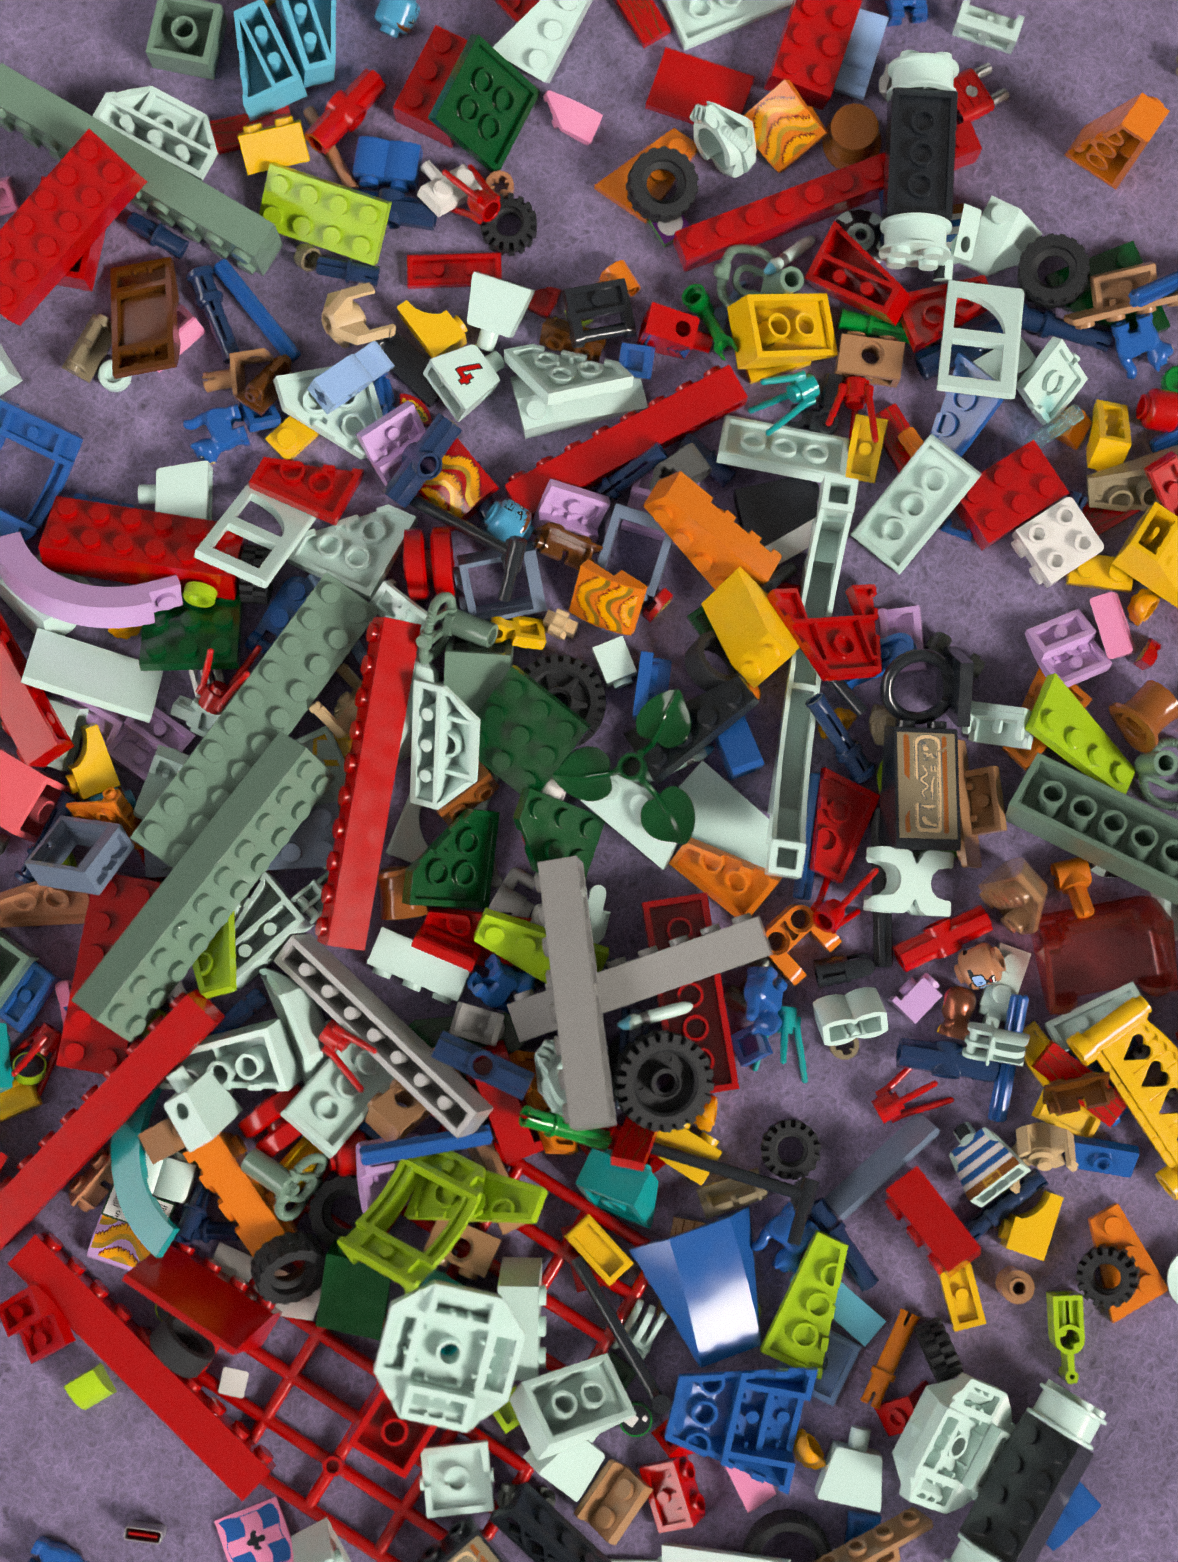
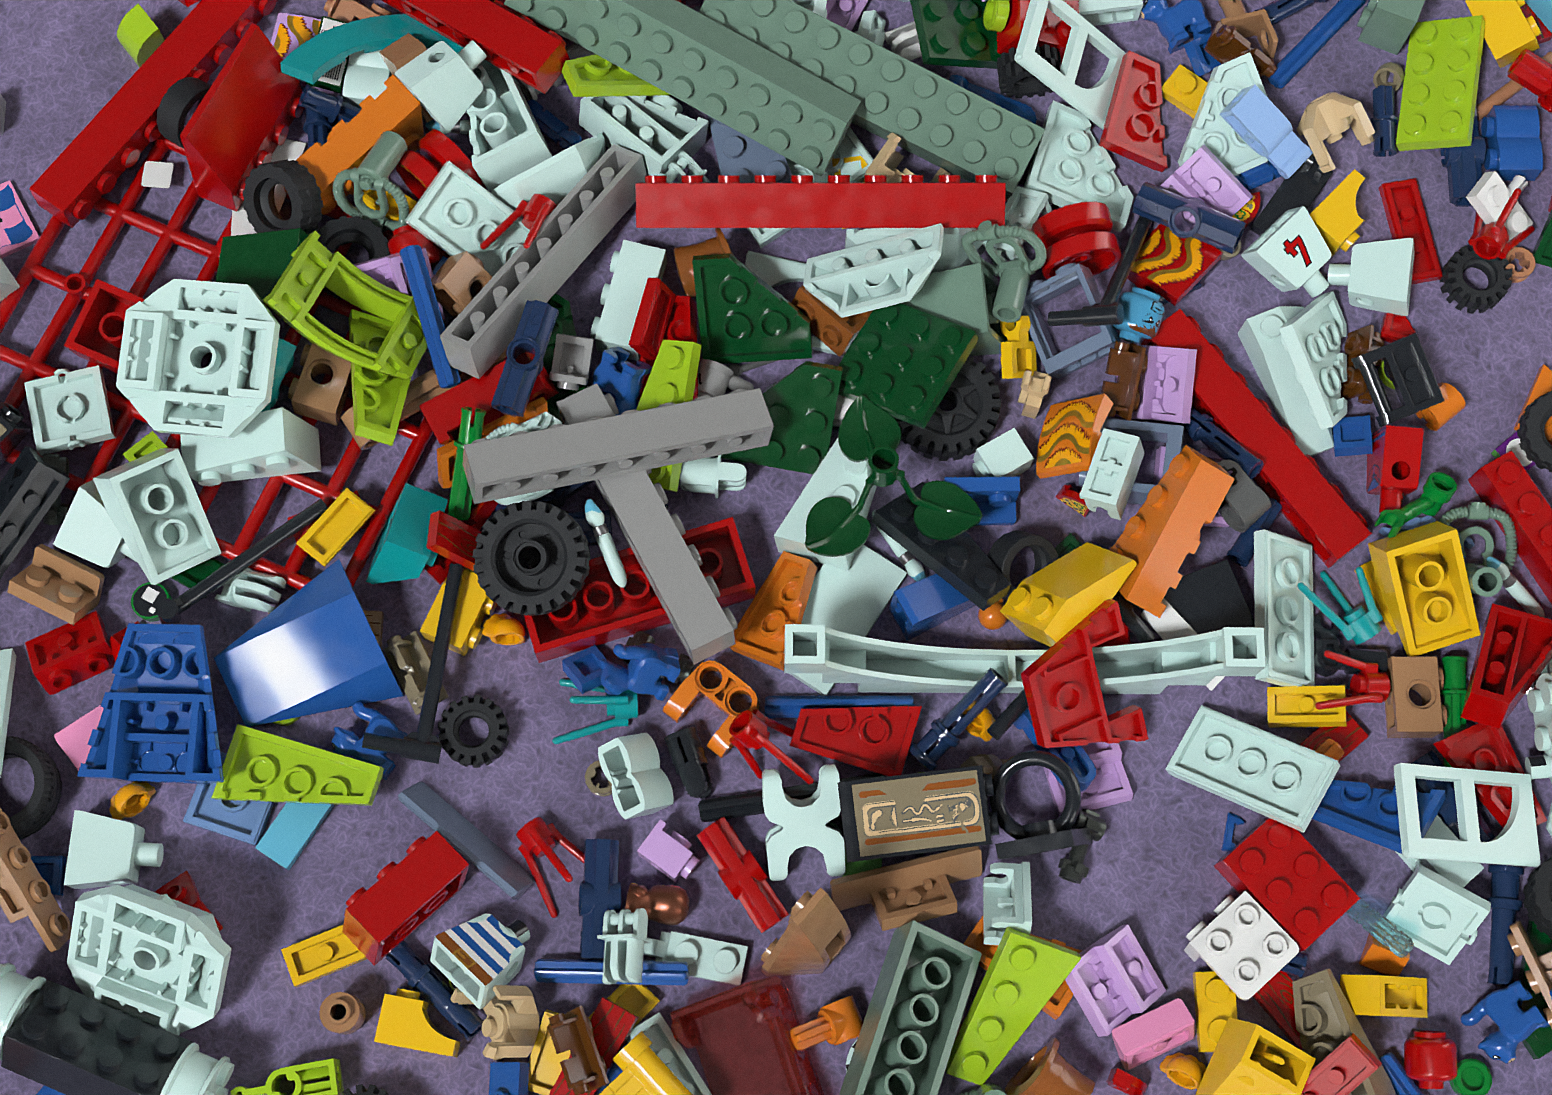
camera: 80 degrees right, 10 degrees down
red plant [195,645,262,715] -> none
dark blue pin [811,1197,879,1292] -> none
orange pin [860,1308,920,1409] -> none
black tyre [913,1316,963,1383] -> none
nougat head [954,942,1006,990] -> none
none -> light aqua hinge [1079,428,1144,520]

